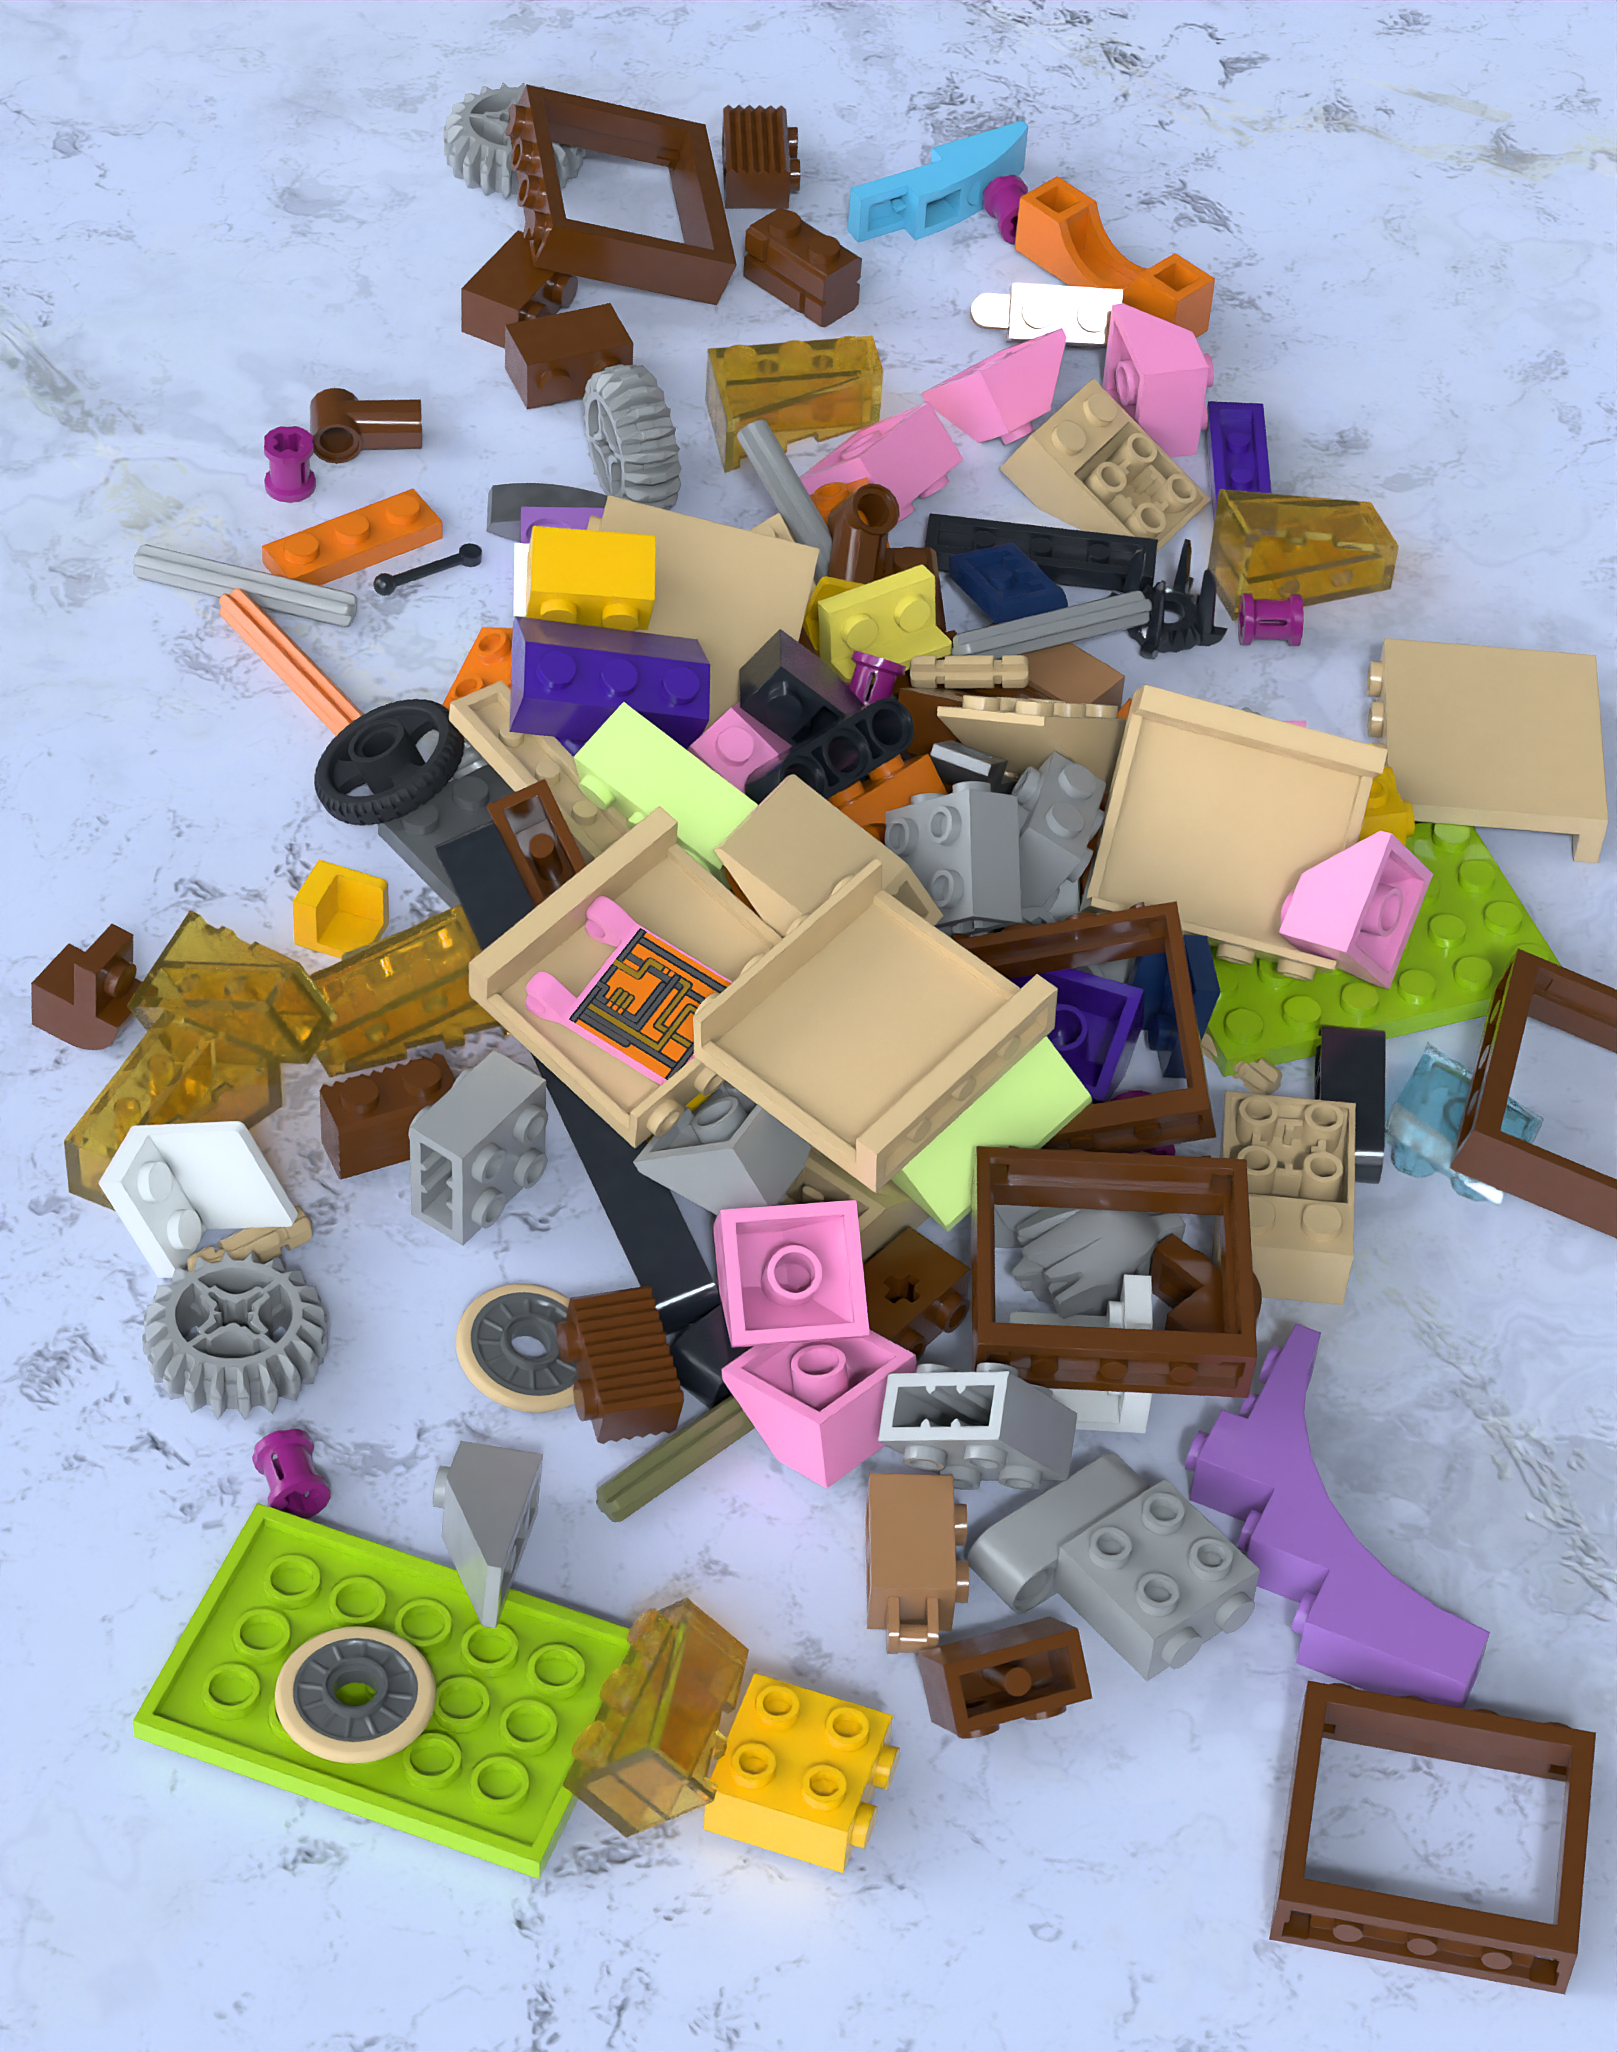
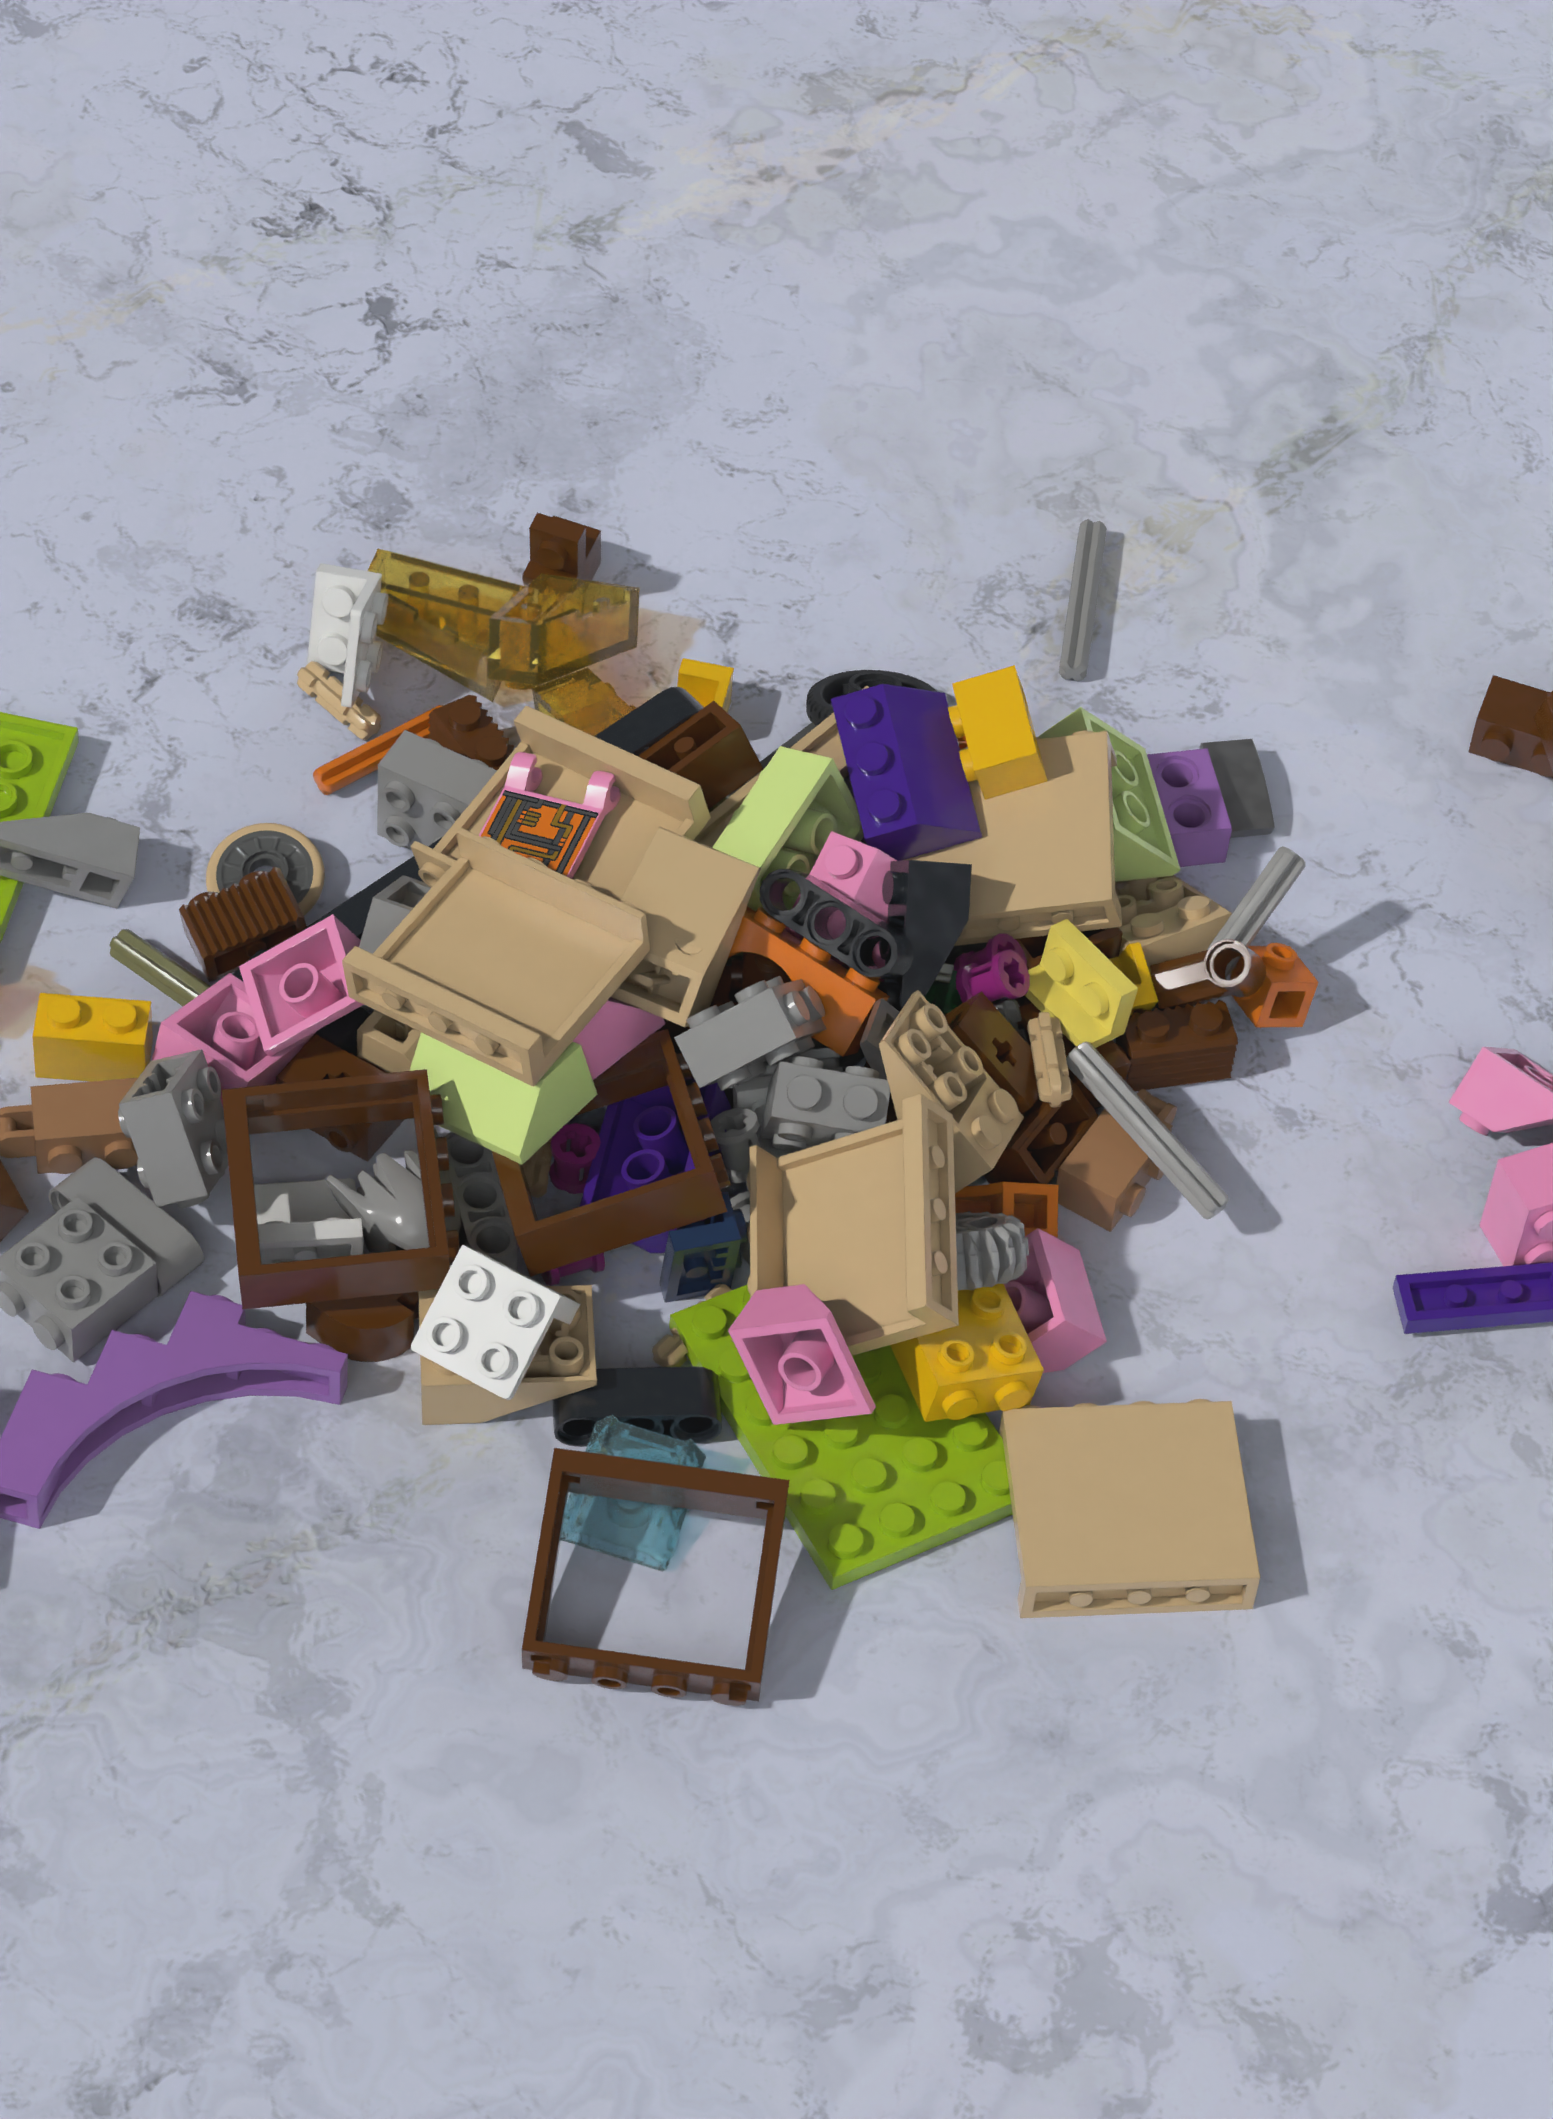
camera: 80 degrees right, 5 degrees up
light grey gear [142,1250,328,1421] -> none
axle [219,588,364,736] -> none
magenta bush [252,1429,331,1519] -> none
orange plate [262,488,443,586] -> none
magenta bush [264,426,316,503] -> none
reddish brown piece [310,388,422,464] -> none
black hinge [373,543,482,596] -> none
reddish brown brick [505,303,634,409] -> none
light grey gear [583,364,682,510] -> none
clear yellow wedge [705,336,883,473] -> none
bright pink slope [799,402,964,523] -> none
black plate [925,513,1158,592] -> none
dark blue bracket [949,542,1068,624] -> none
tan slope [1000,378,1211,552] -> none
black piece [1109,539,1228,659] -> none
clear yellow wedge [1207,489,1399,621] -> none
magenta bush [1238,593,1304,646] -> none
none -> yellow brick [32,993,153,1082]
none -> orange axle [313,705,443,795]
none -> white bracket [411,1245,580,1400]

